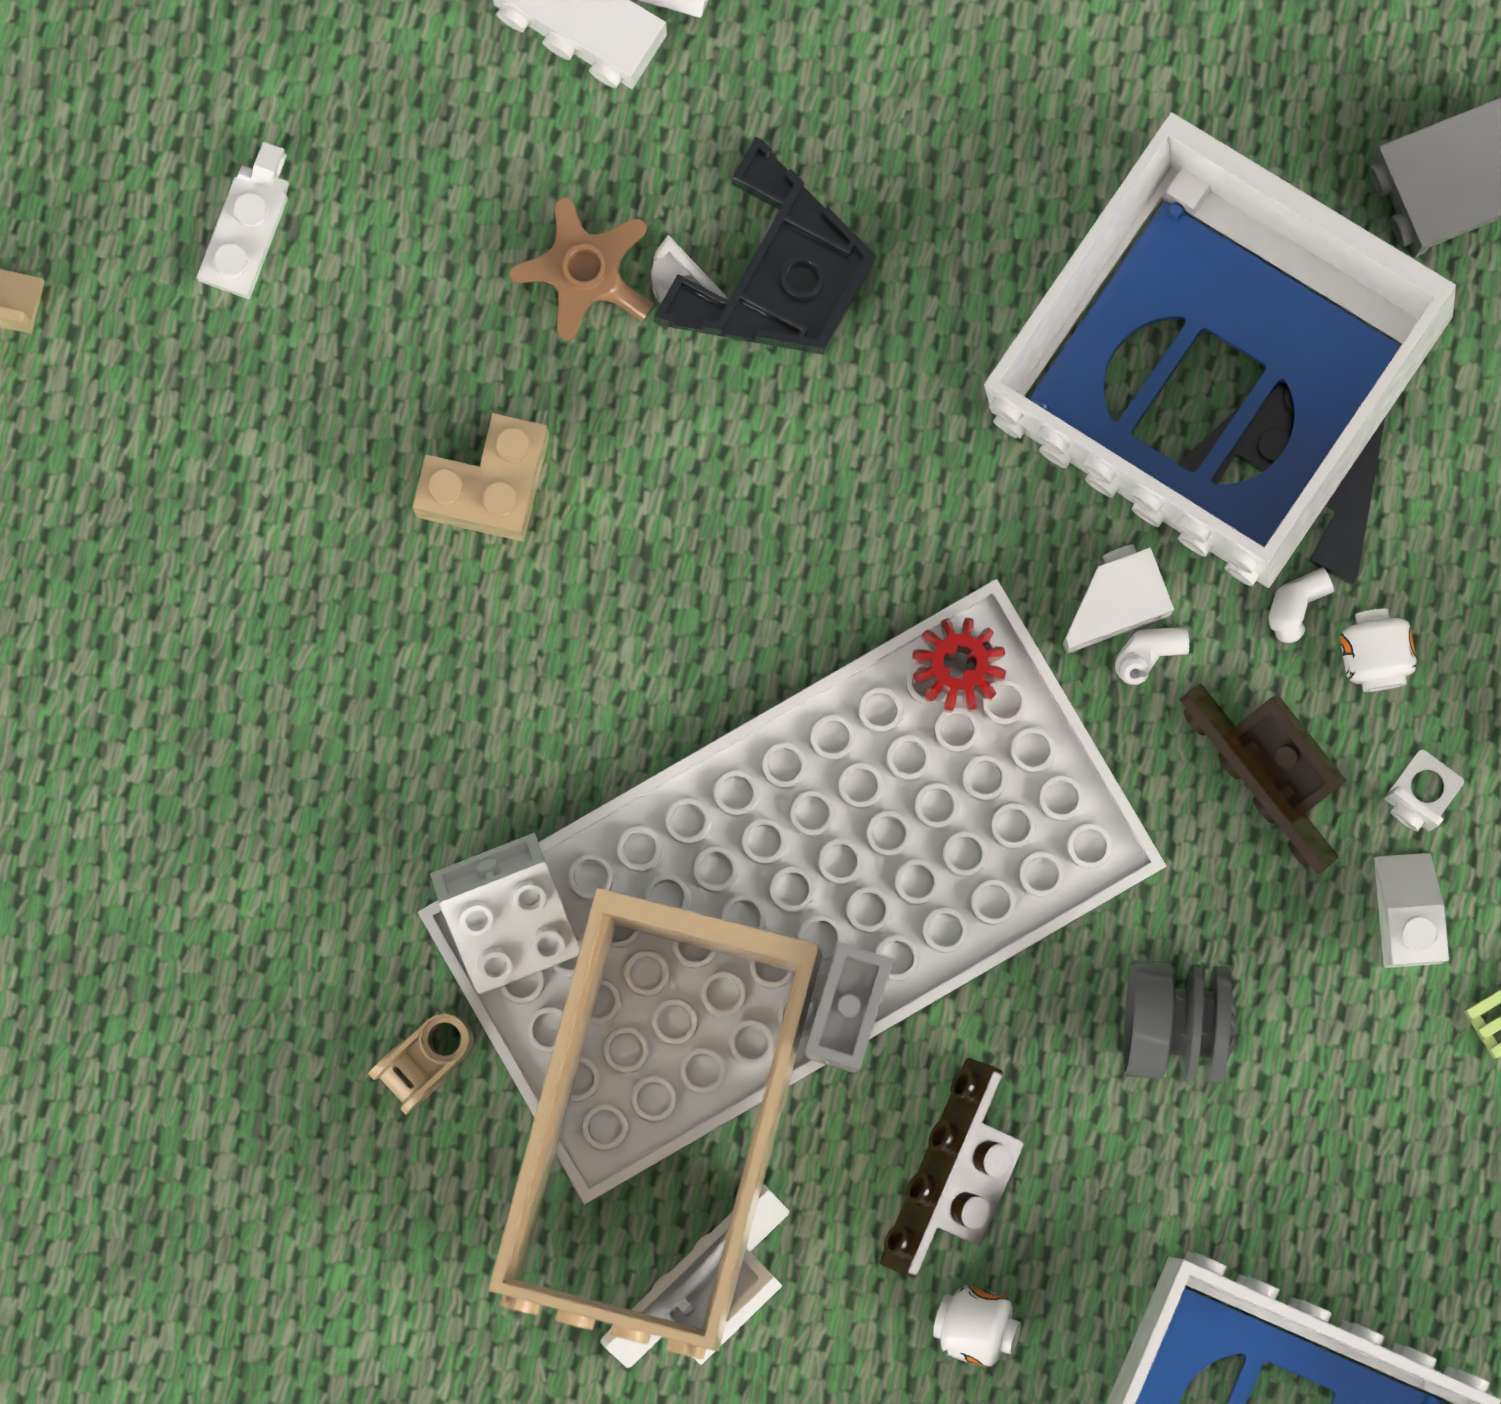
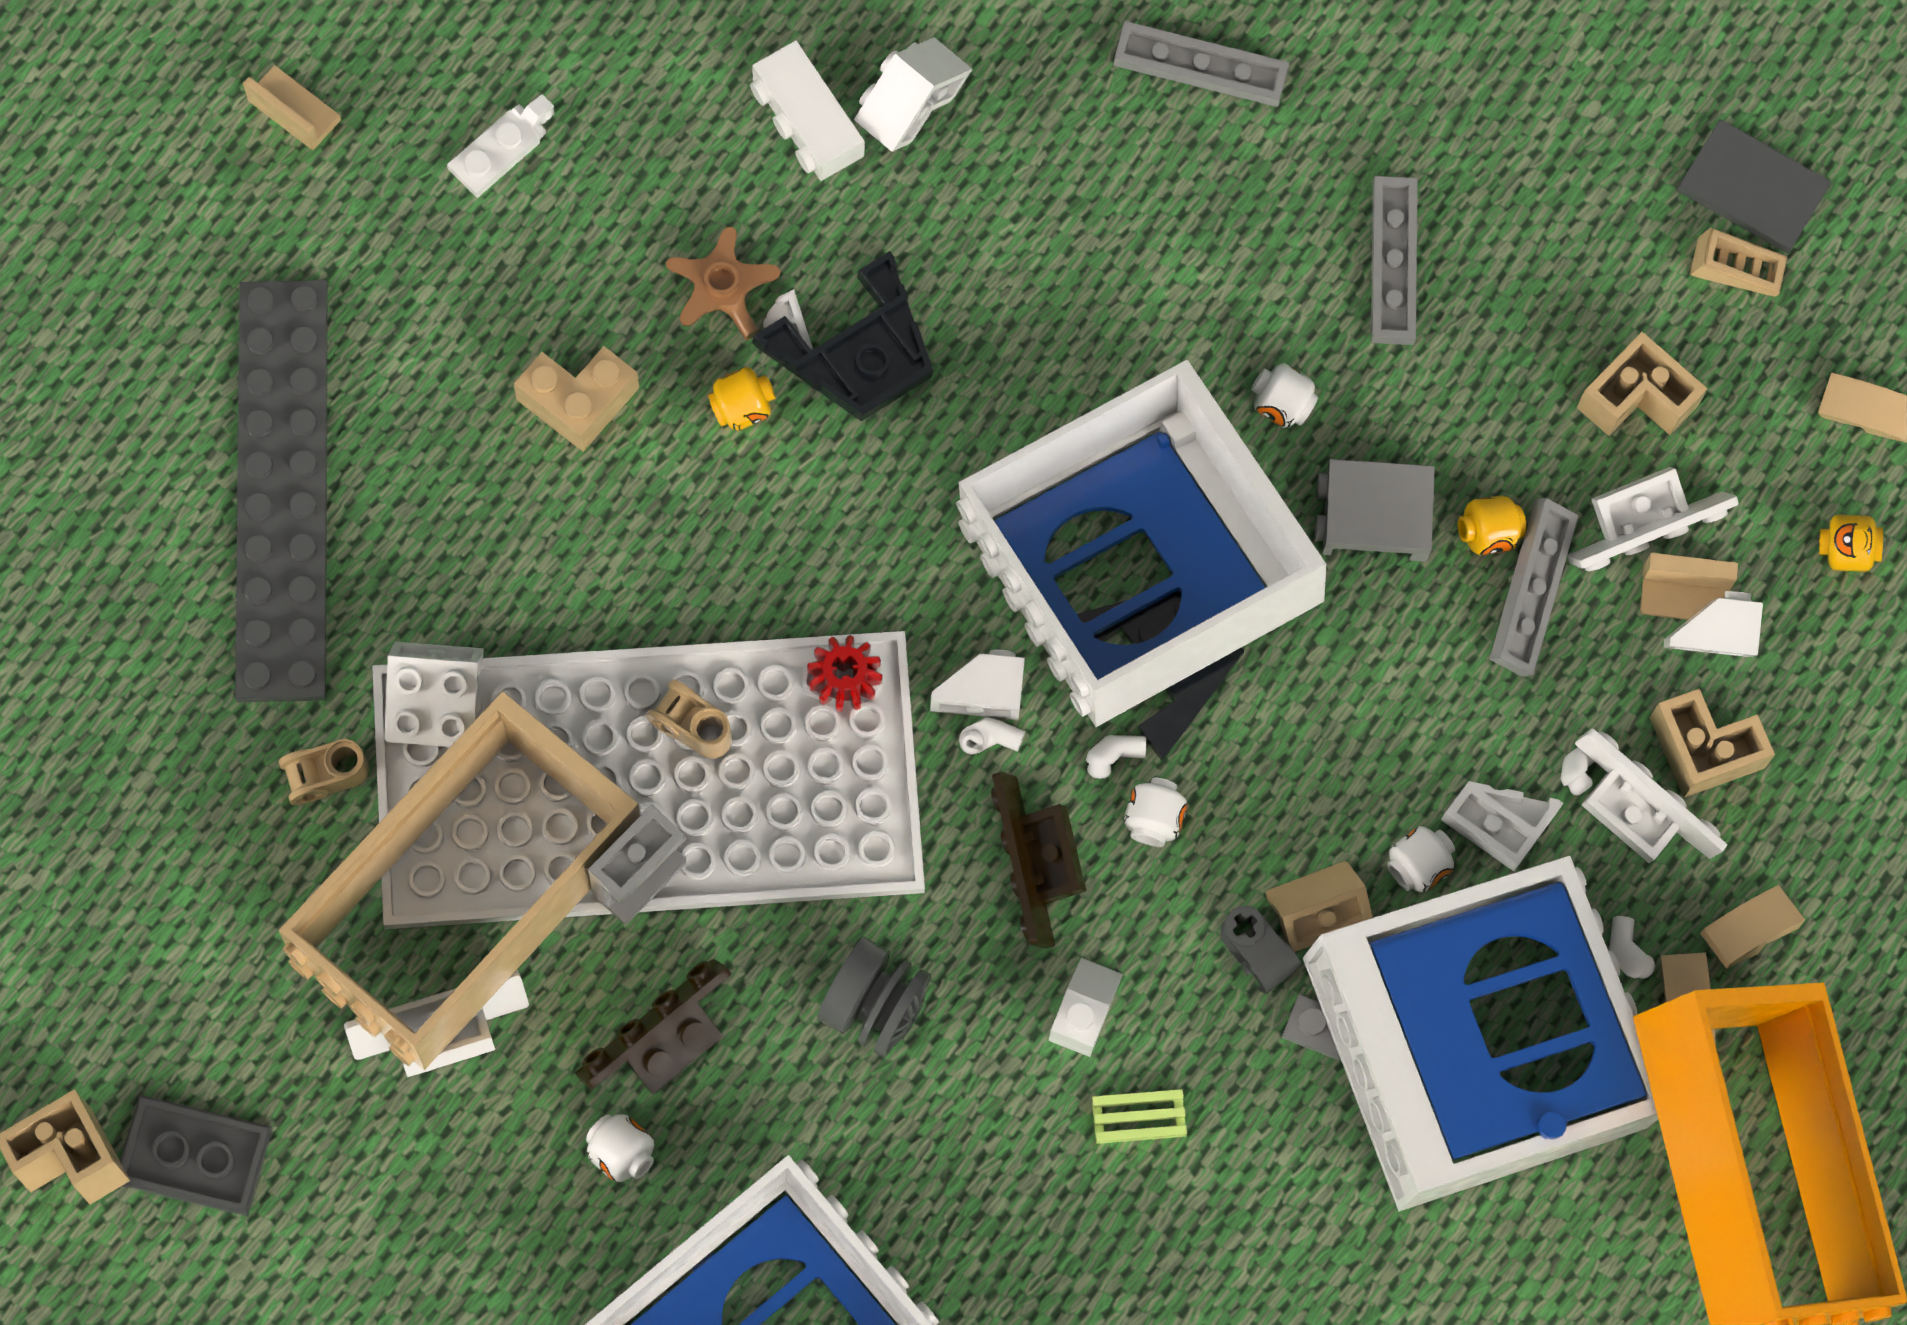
camera: 20 degrees right, 10 degrees down
white bracket [1384,750,1464,832] -> none
none -> dark grey plate [235,280,328,703]
none -> tan piece [645,679,732,758]
none -> yellow head [708,367,776,431]
none -> white head [1251,363,1318,428]

